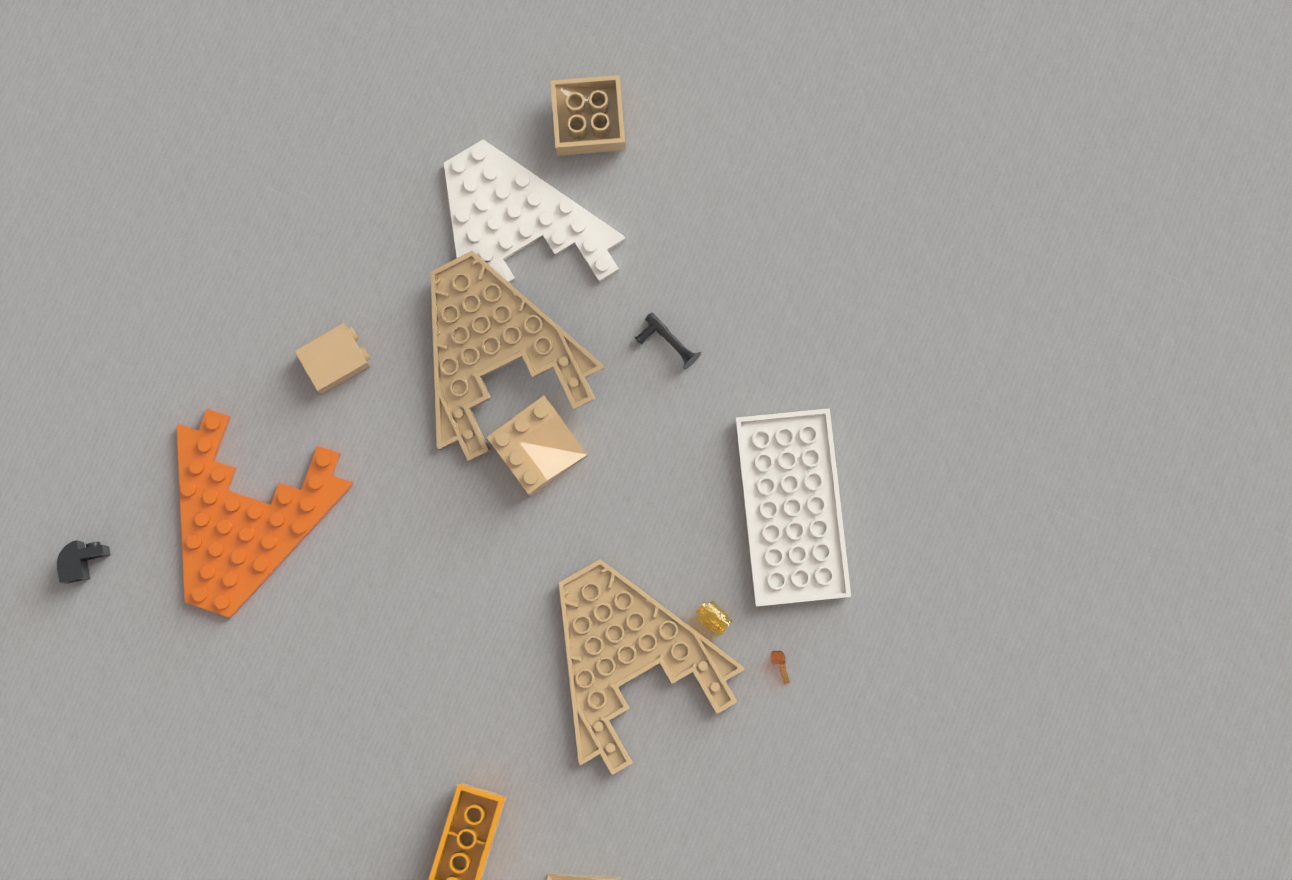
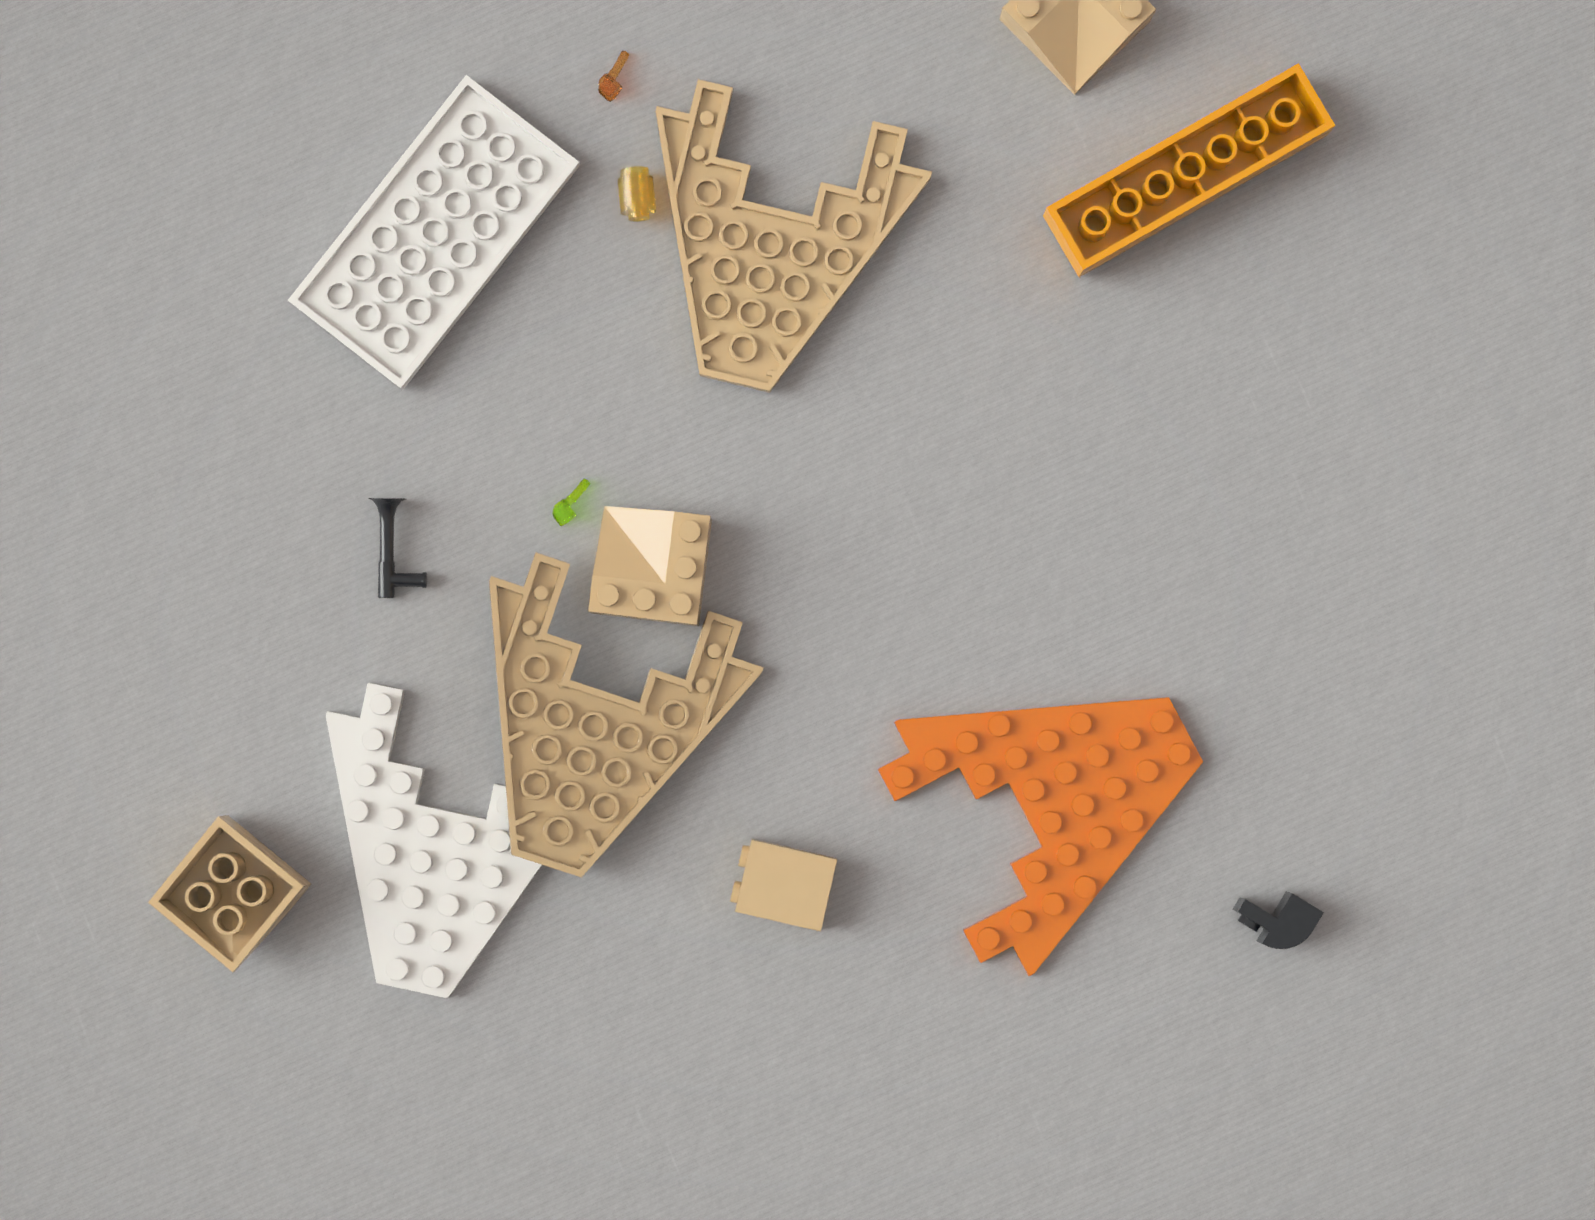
camera: 130 degrees left, 5 degrees up
none -> clear neon green hand [552,478,591,526]

